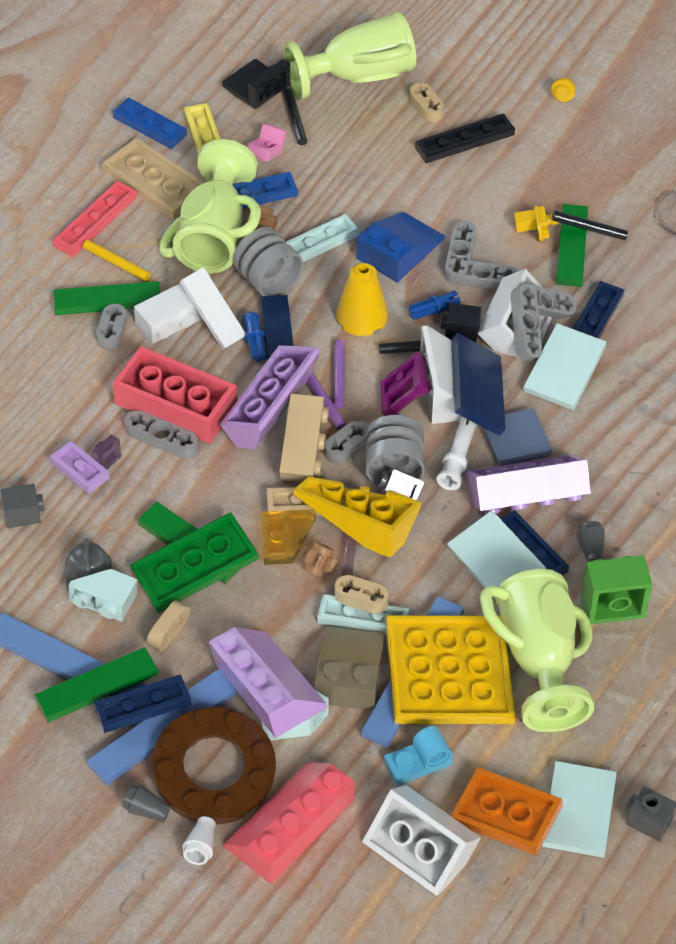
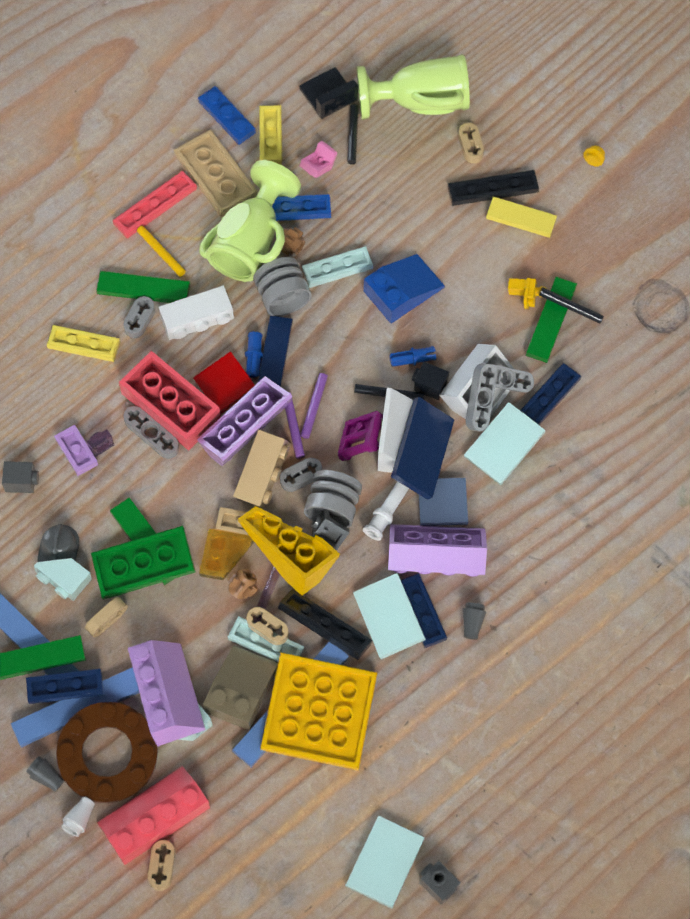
camera: 15 degrees right, 15 degrees up
white tile [180,267,246,350] -> none
yellow cone [336,263,389,336] -> none
white slope [362,785,481,896] -> none
medium azure plate [384,726,453,786] -> none
light grey beam [444,221,519,290] -> none
orange plate [451,767,563,856] -> none
yellowish green piece [480,568,594,732] -> none
bright green brick [581,555,652,624] -> none
none -> light yellow tile [47,325,120,362]
none -> tan beam [148,840,175,891]
none -> red tile [193,351,255,415]
none -> black tile [278,589,373,660]
none -> light yellow tile [486,197,557,238]

